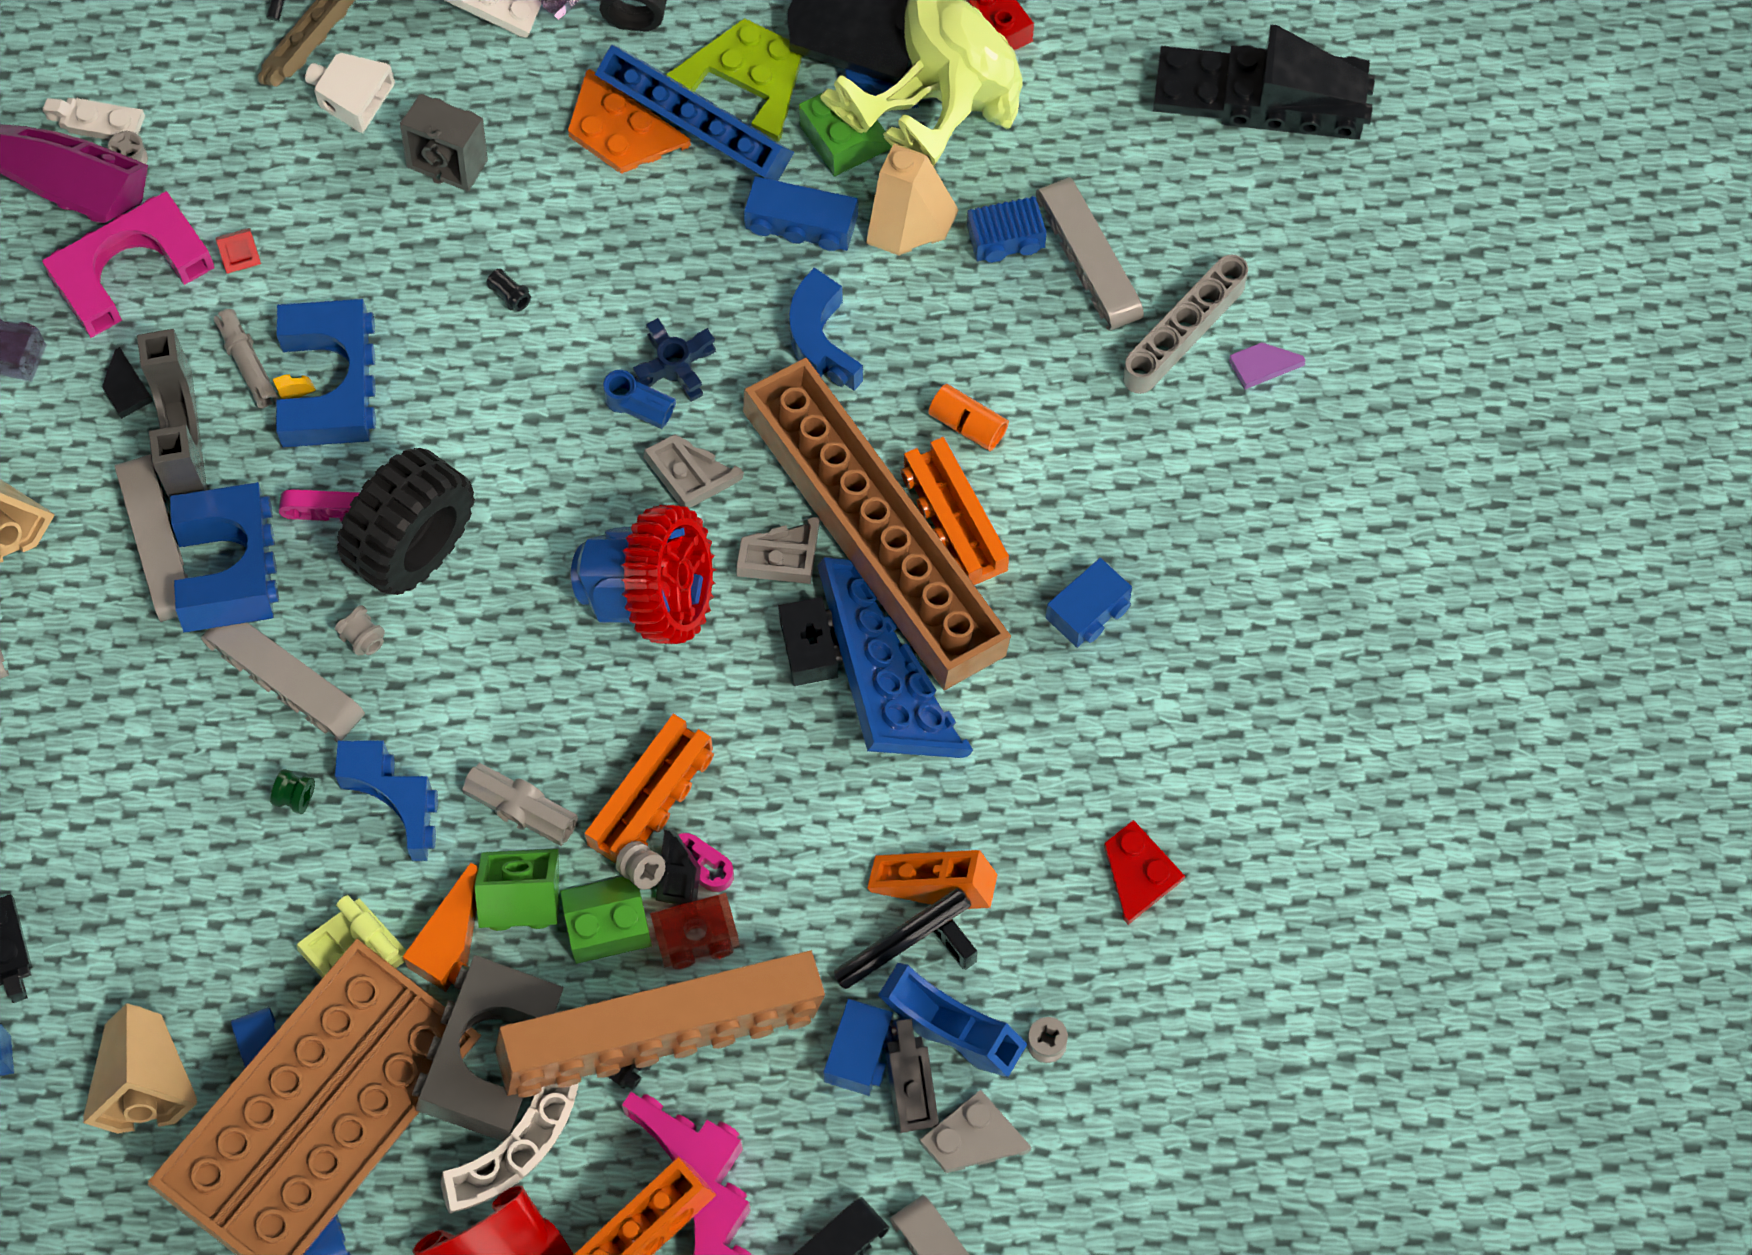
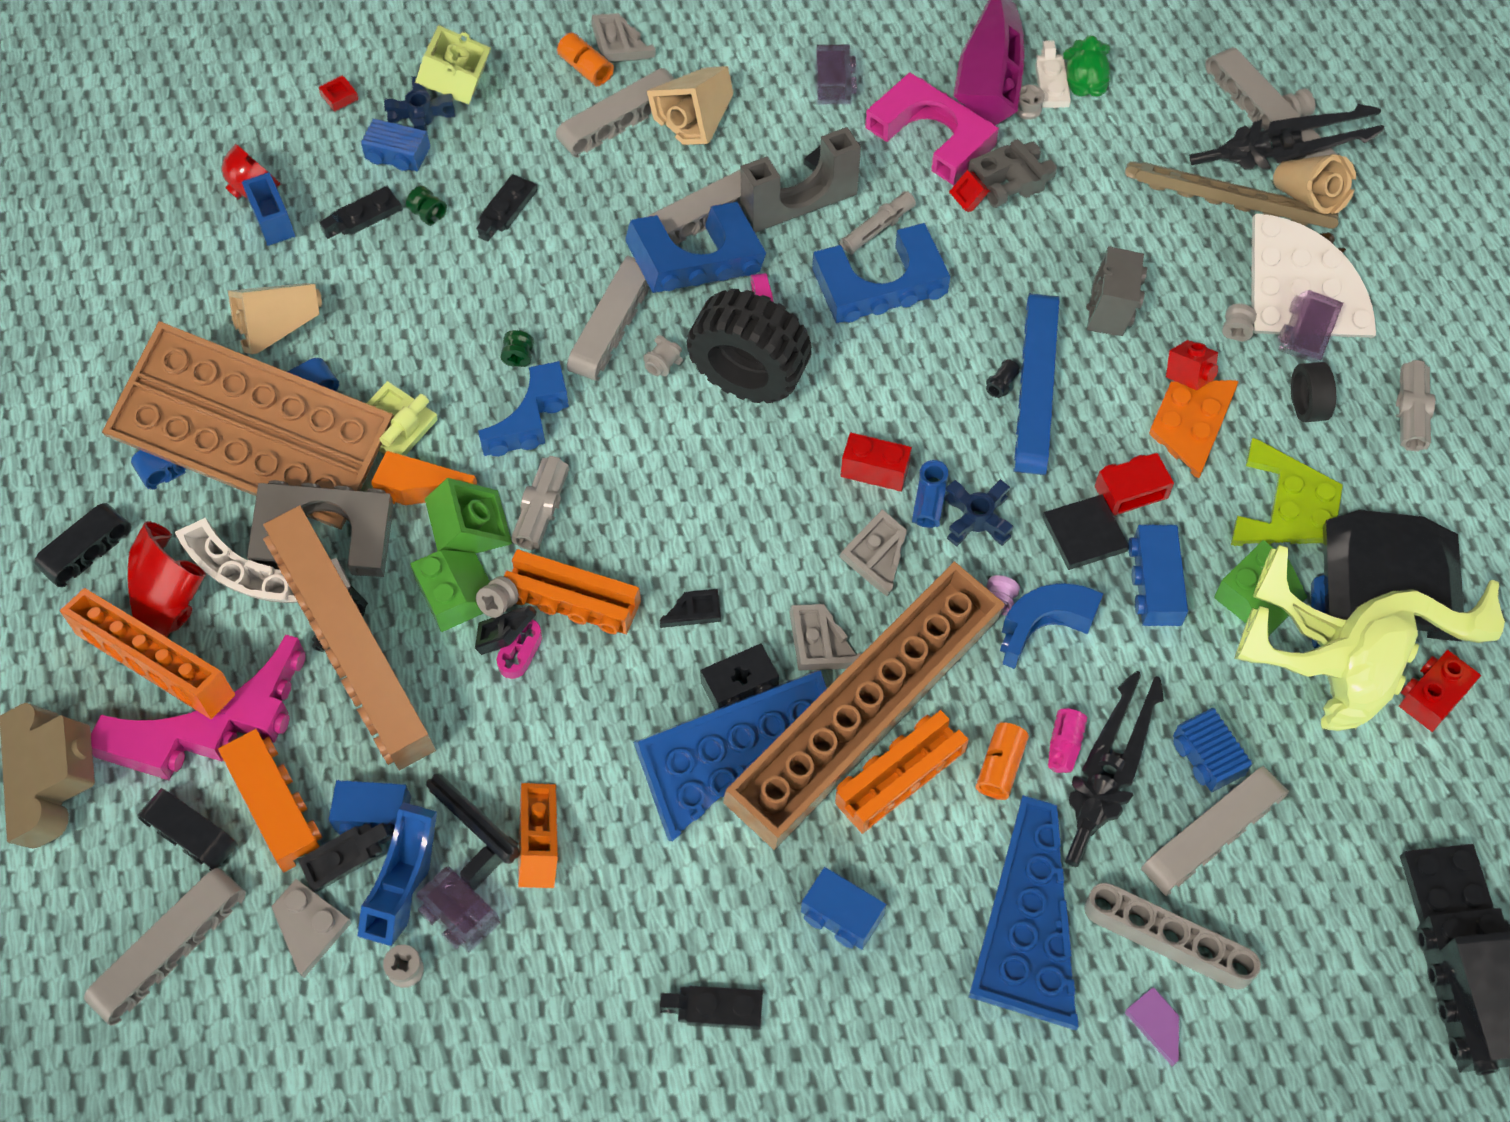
camera: 75 degrees right, 5 degrees down
yellow tile [272,374,316,399] -> none
white torso [305,53,395,133] -> none
red piece [571,505,716,644] -> none
blue brick [595,44,794,181] -> none
clear red brick [650,893,740,969] -> none
tan slope [866,144,959,255] -> none
red wing [1104,820,1185,925] -> none
none -> orange brick [218,729,323,873]
none -> dark green wheel [406,185,447,226]
none -> clear purple brick [416,866,501,953]
none -> black hinge [476,174,537,242]
none -> black hinge [659,986,763,1030]
none -> black tile [660,589,721,628]
none -> red brick [841,432,912,492]
none -> dark grey hips [968,139,1057,208]
none -> blue wing [969,795,1079,1031]
none -> lavender wheel [987,575,1020,615]
none -> blue beam [1013,293,1059,475]
none -> black tile [1042,494,1129,570]
none -> dark pink hinge [1048,709,1088,773]
none -> green hair [1063,36,1110,97]
none -> black sword [1065,671,1164,867]
none -> red brick [1095,453,1174,516]
none -> red brick [1166,340,1219,390]
none -> light grey wheel [1222,304,1257,342]

